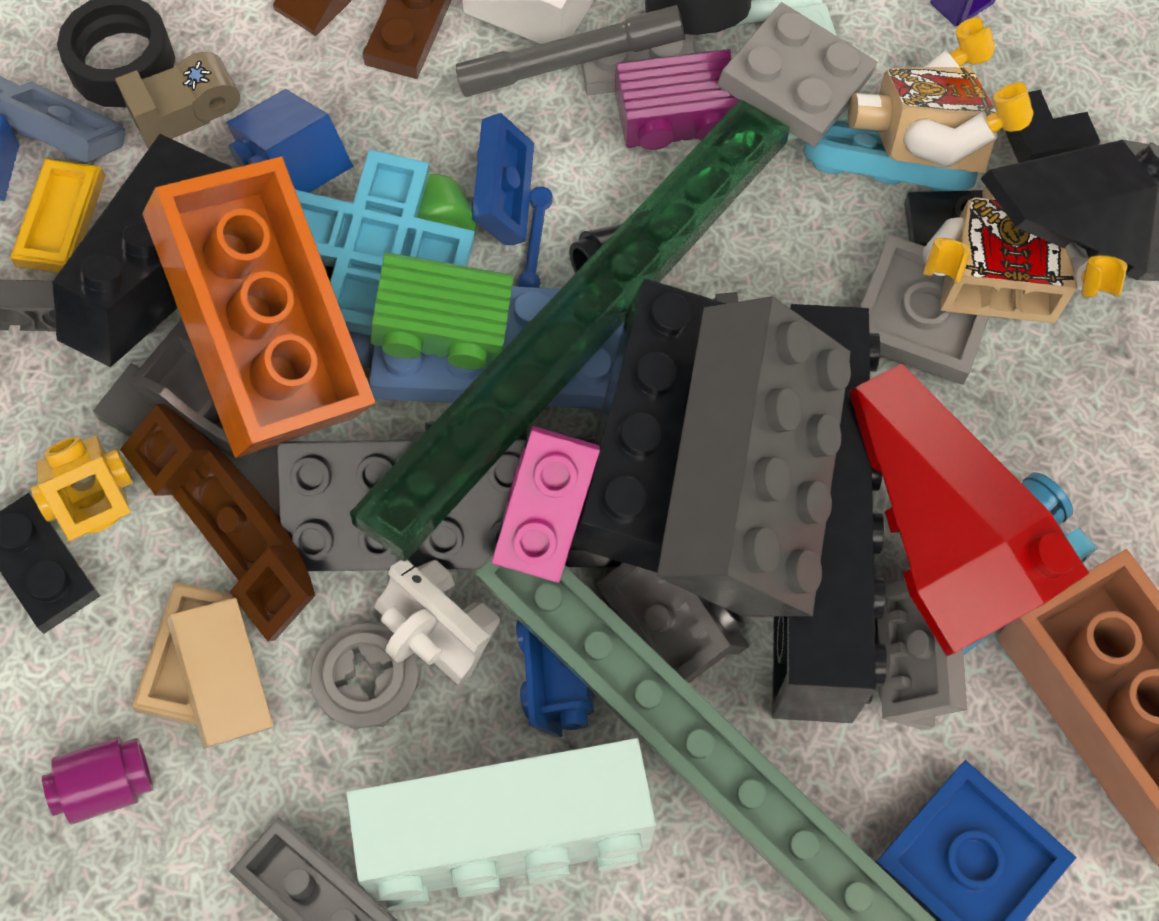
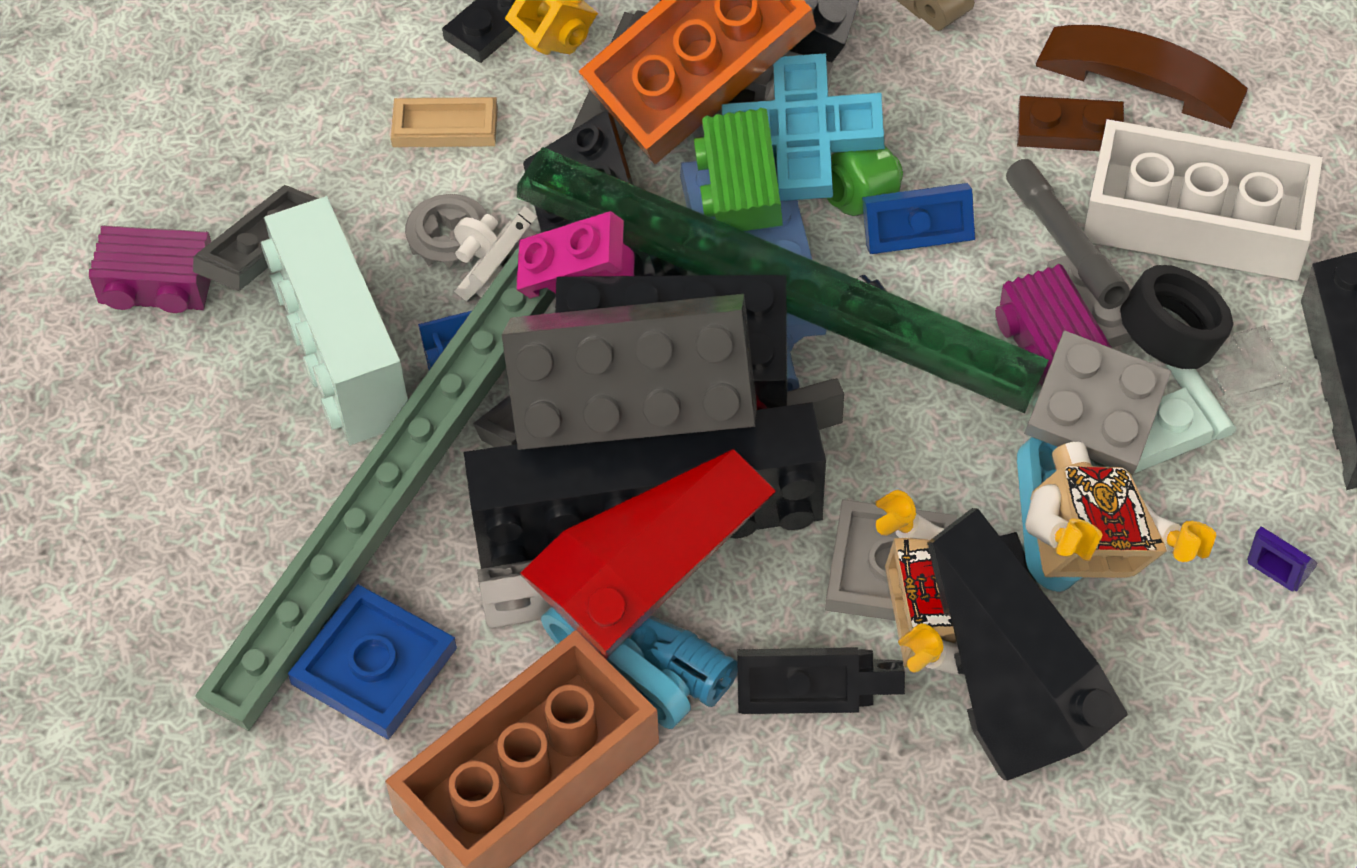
camera: 80 degrees right, 10 degrees down
magenta brick [42,737,153,825] -> none
reddish brown slope [120,404,315,642] -> none
tan tile [167,598,274,749] -> none
blue brick [226,89,354,193] -> none
blue hinge [517,187,553,288] -> none
black piece [1005,90,1100,163] -> none
none -> black hinge [737,647,905,714]

